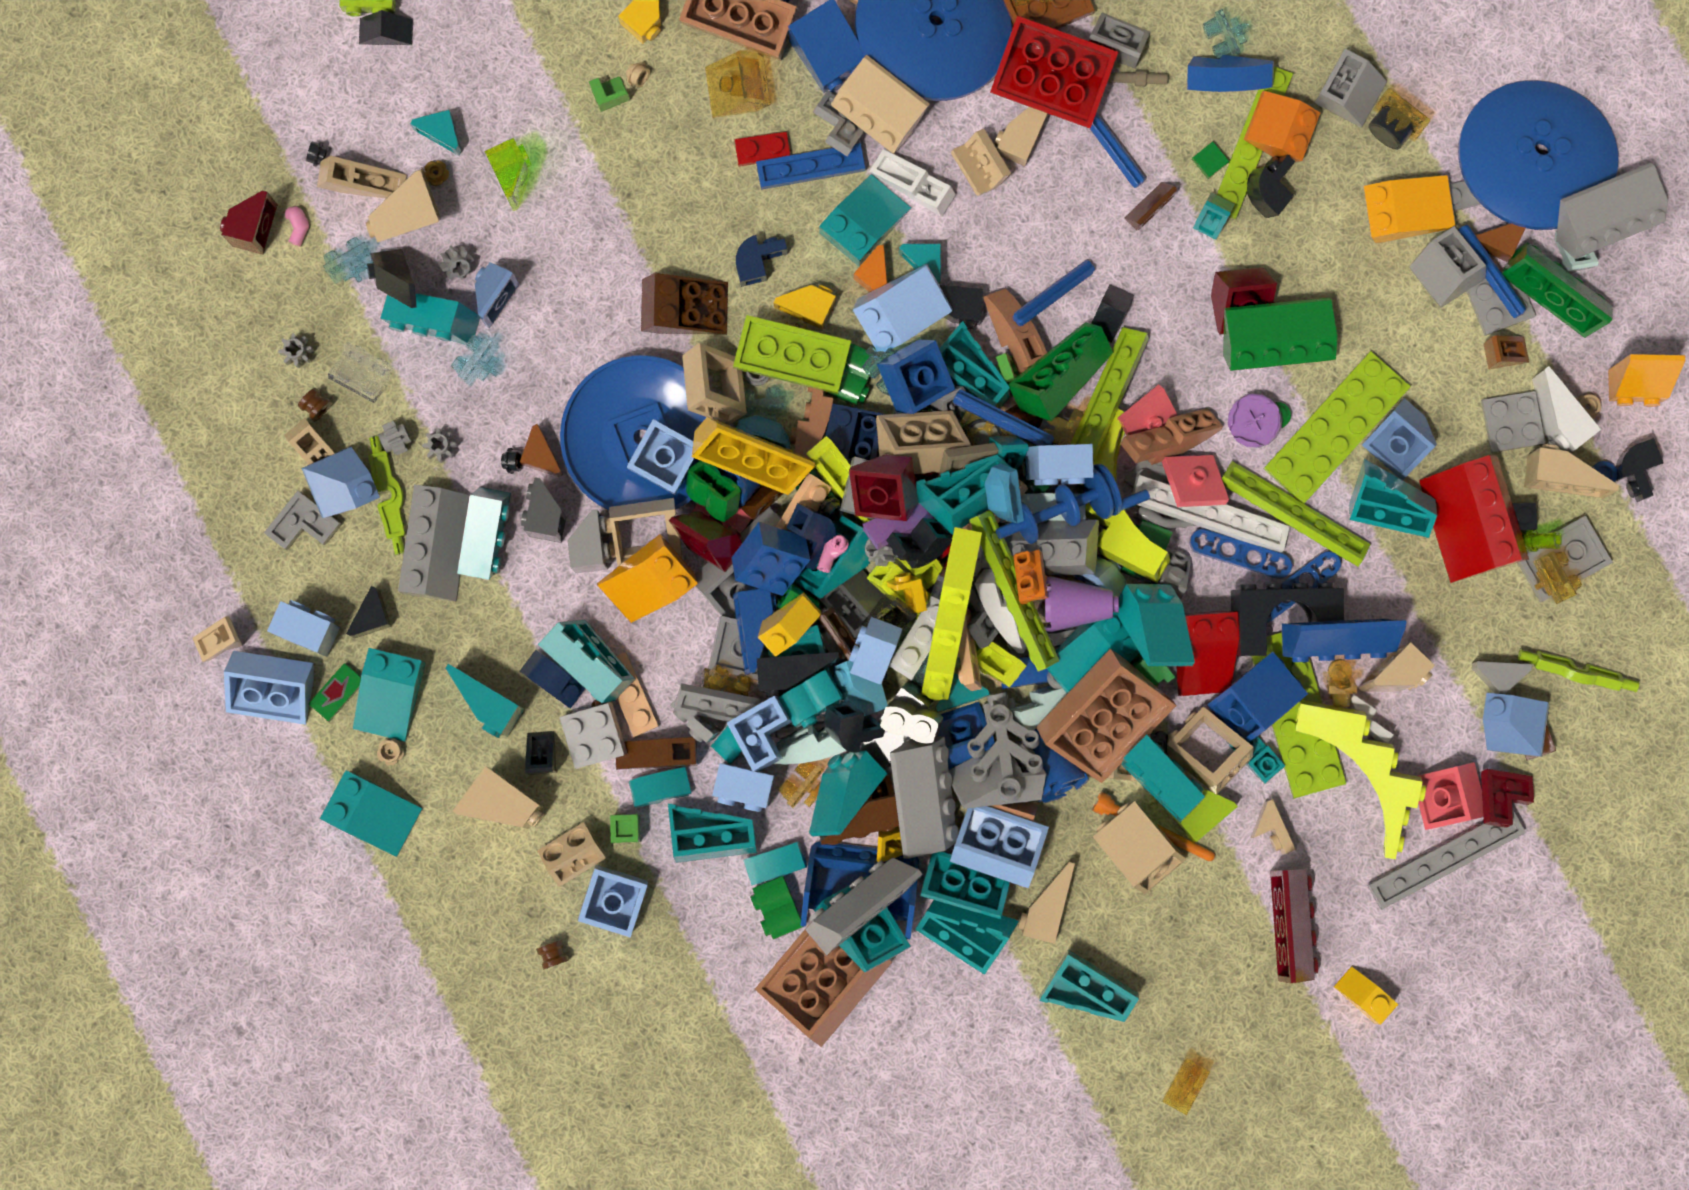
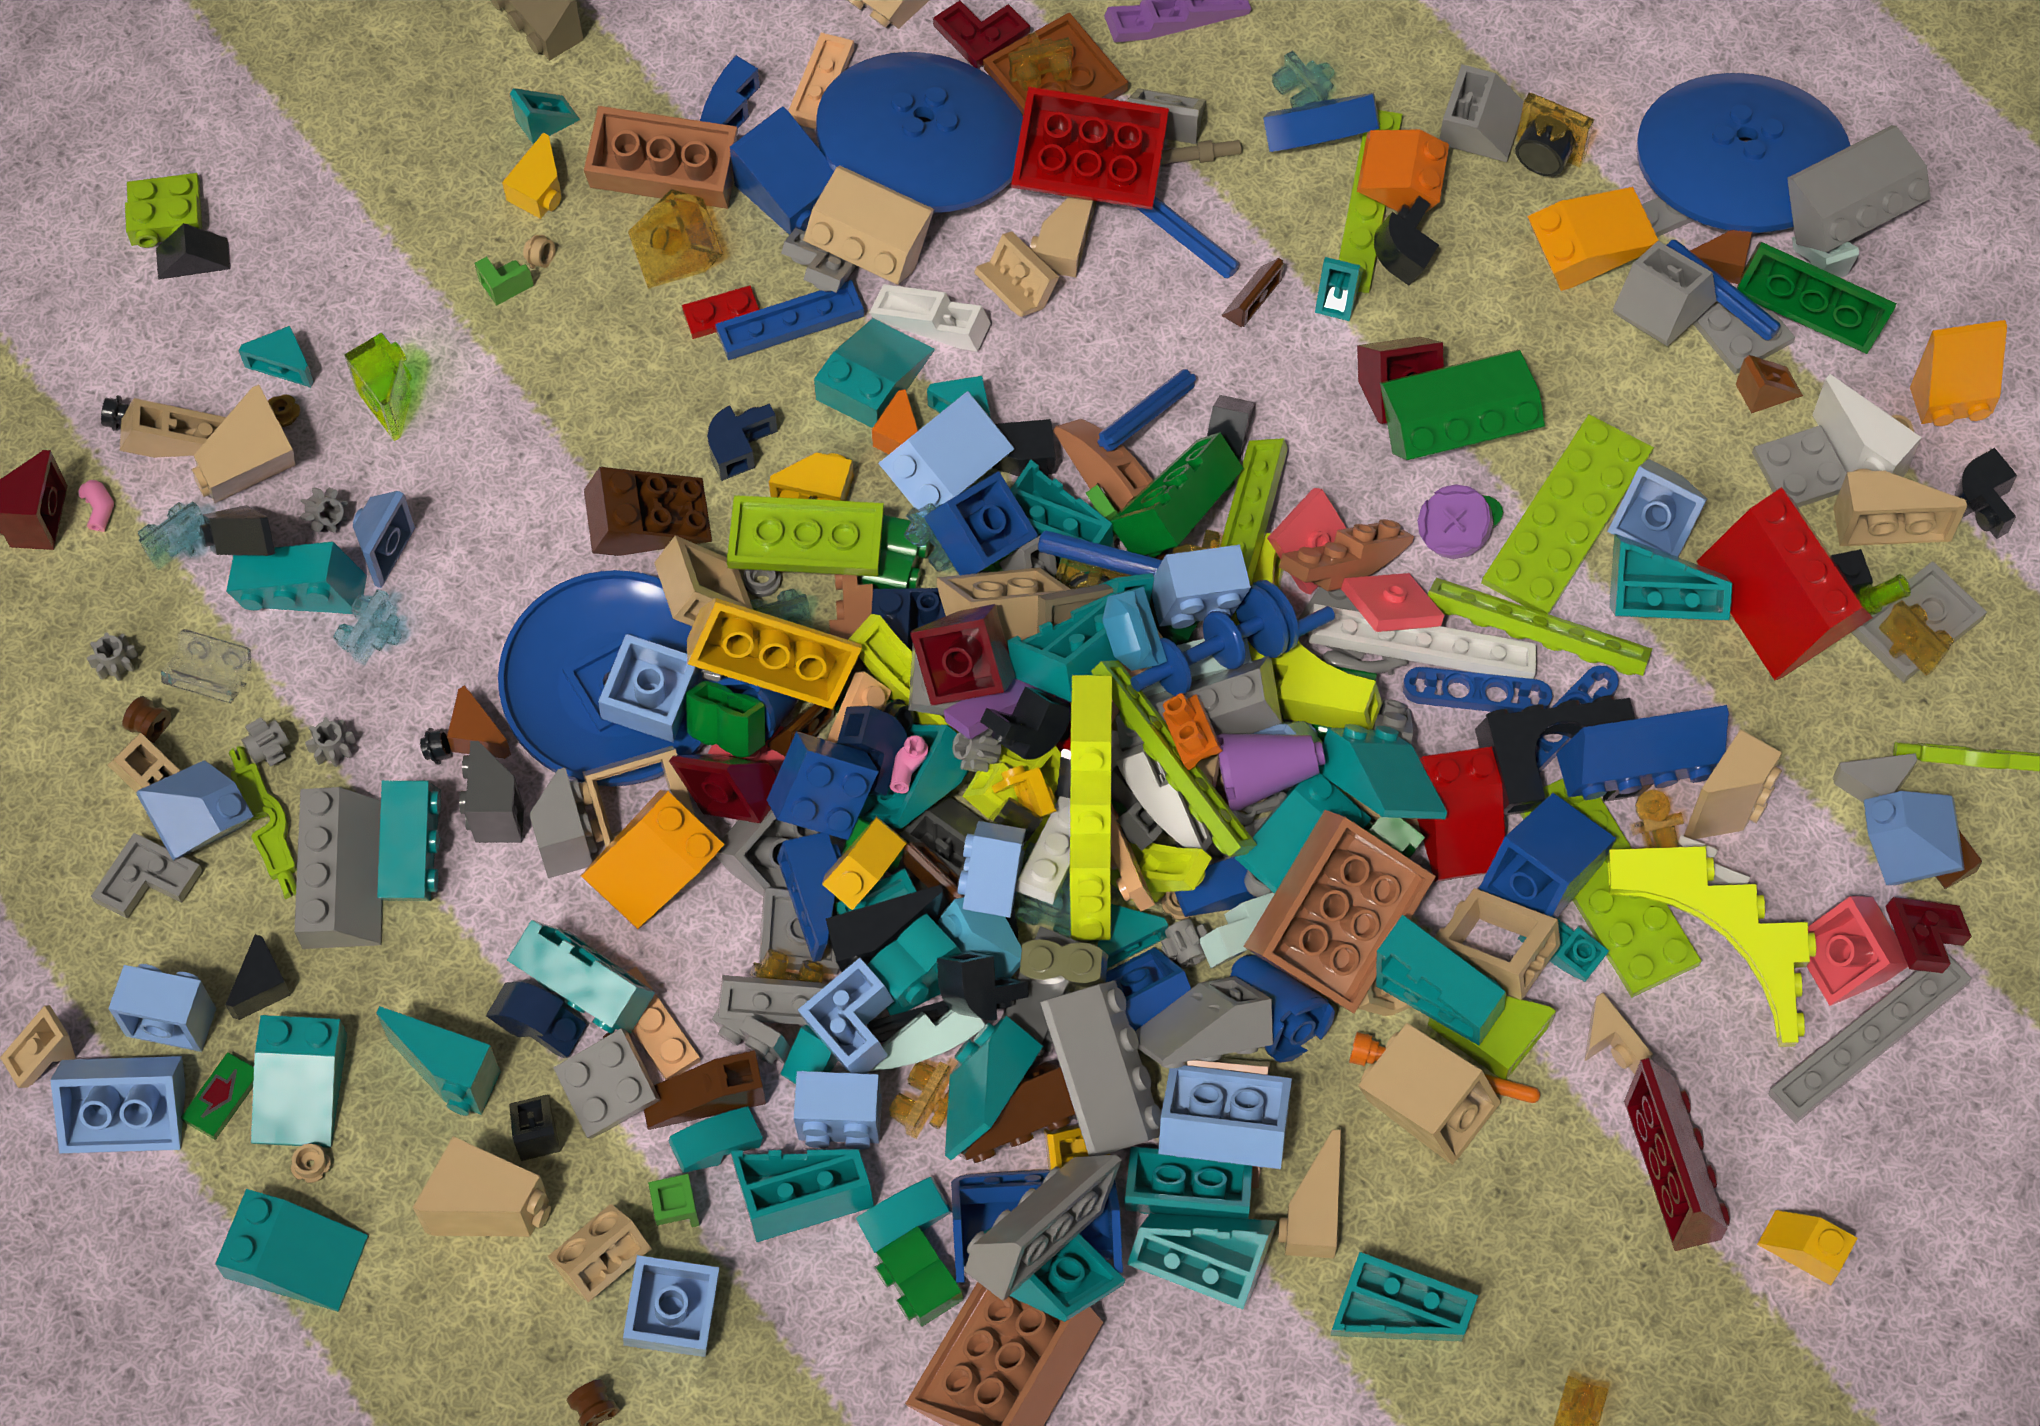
camera: 10 degrees left, 20 degrees down
light grey plant [967,704,1043,803] -> none
green tile [1191,141,1230,179] -> none

